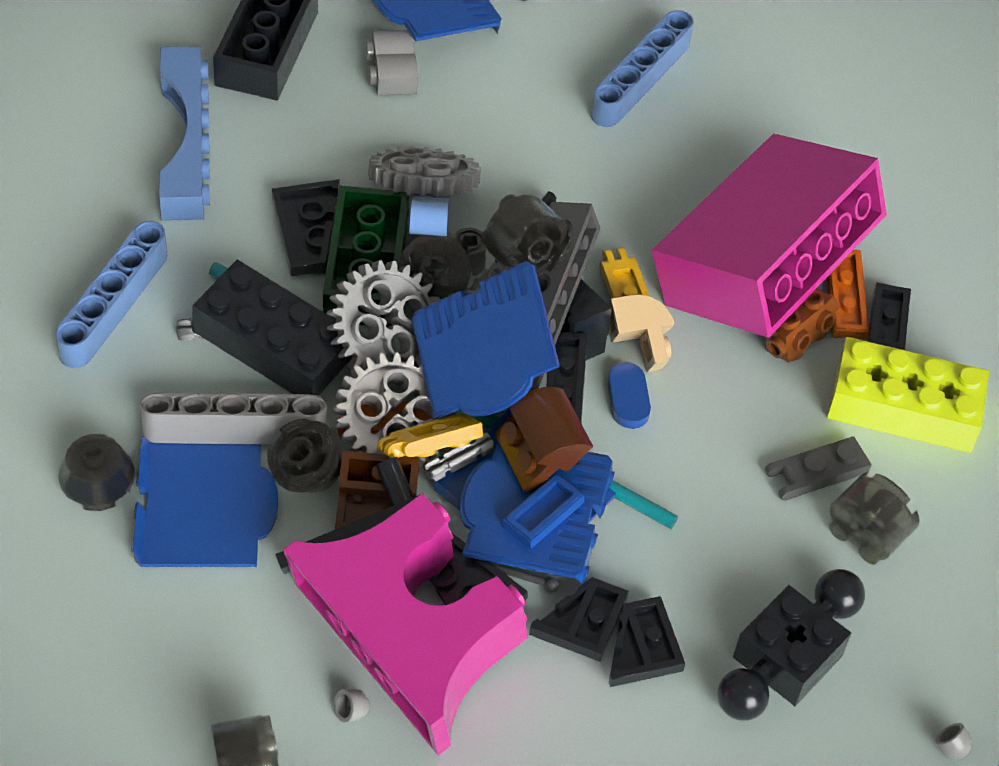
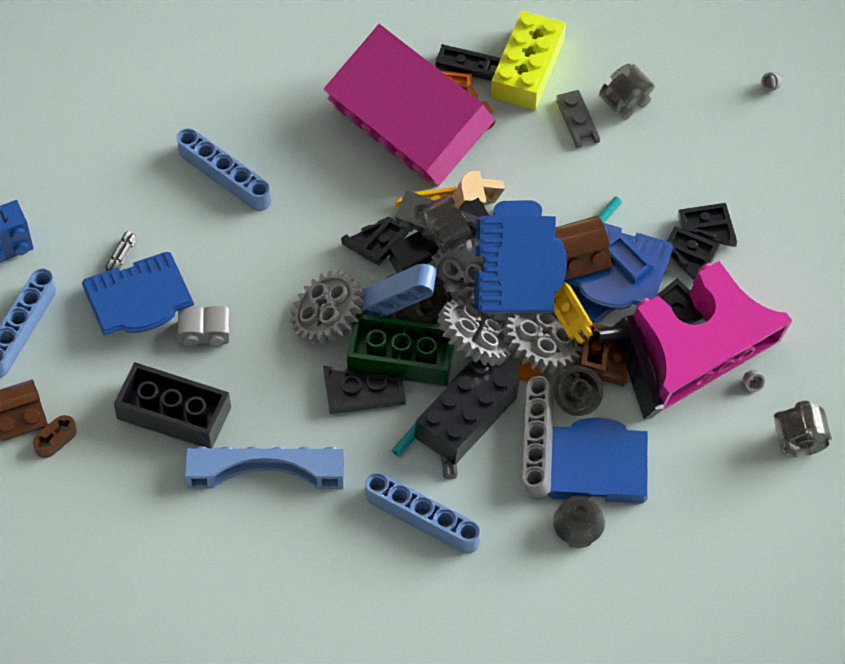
camera: 80 degrees left, 5 degrees up
black brick [717,569,865,721] -> none

